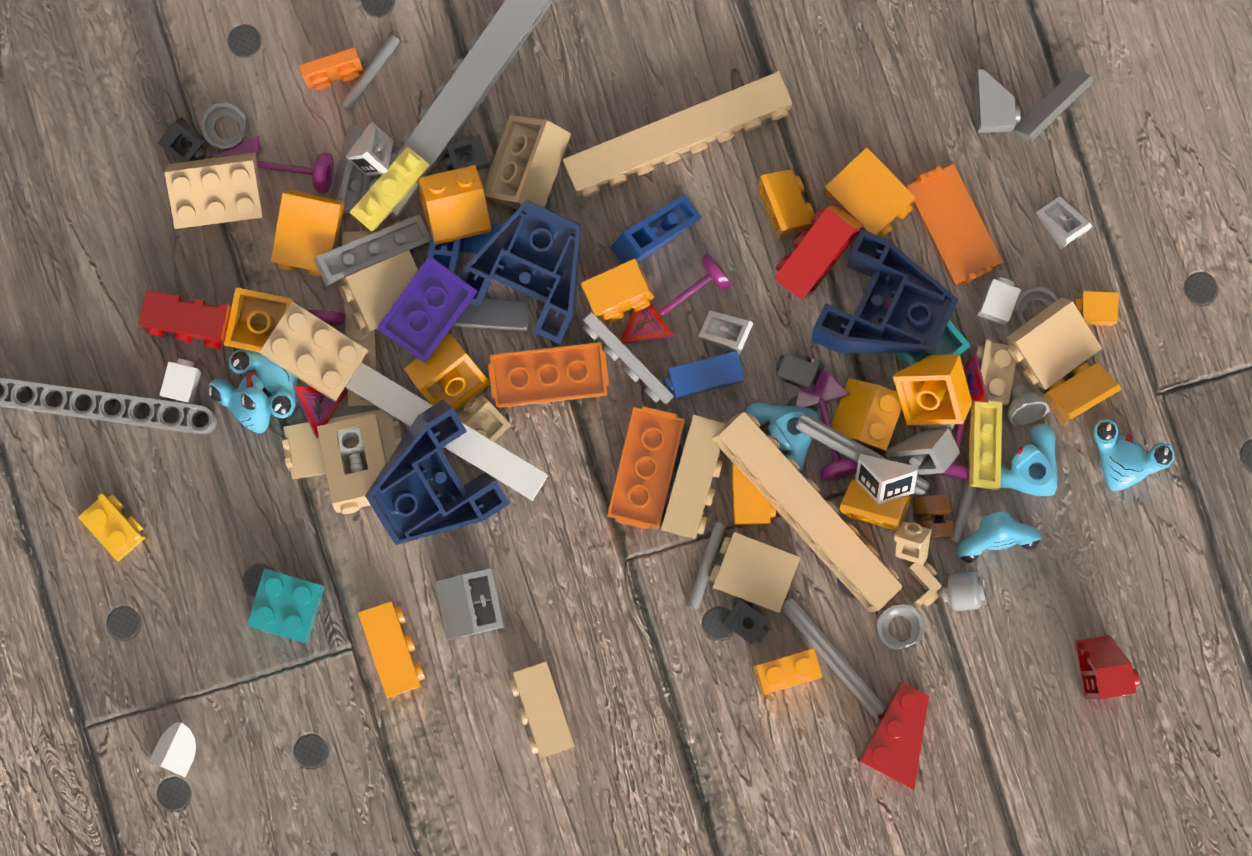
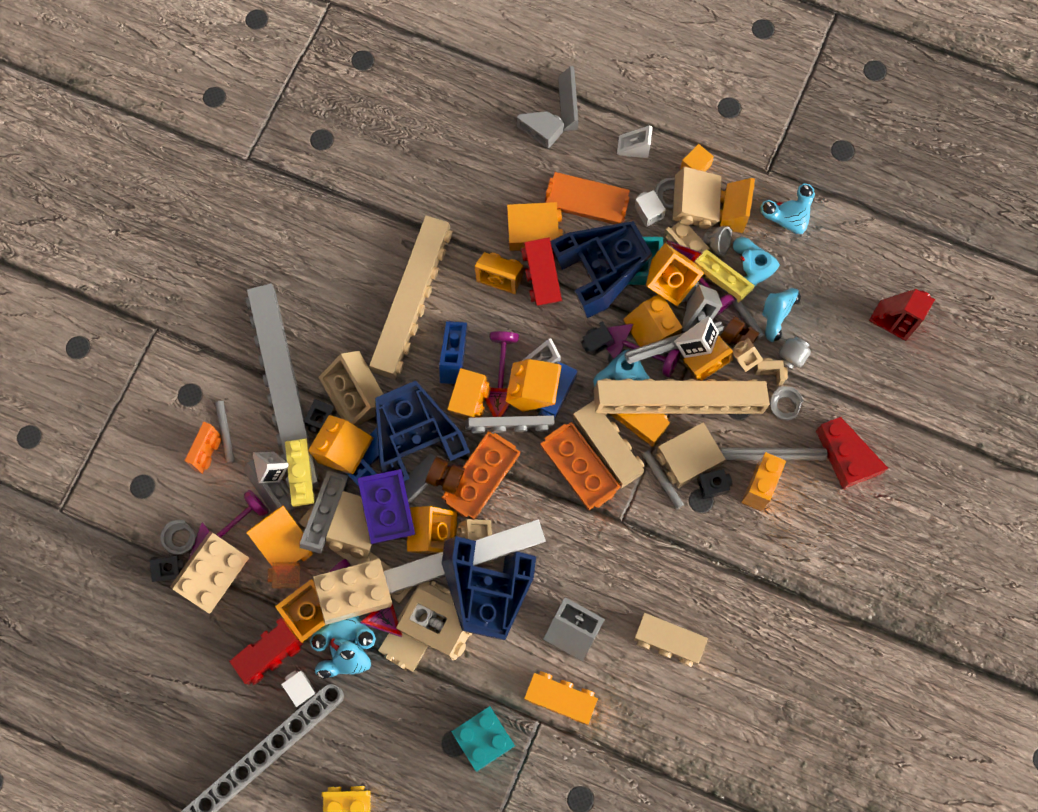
camera: 45 degrees left, 10 degrees down
none -> clear orange brick [267,562,300,588]
none -> reddish brown wheel [425,456,465,495]
none -> light orange slope [506,359,561,412]

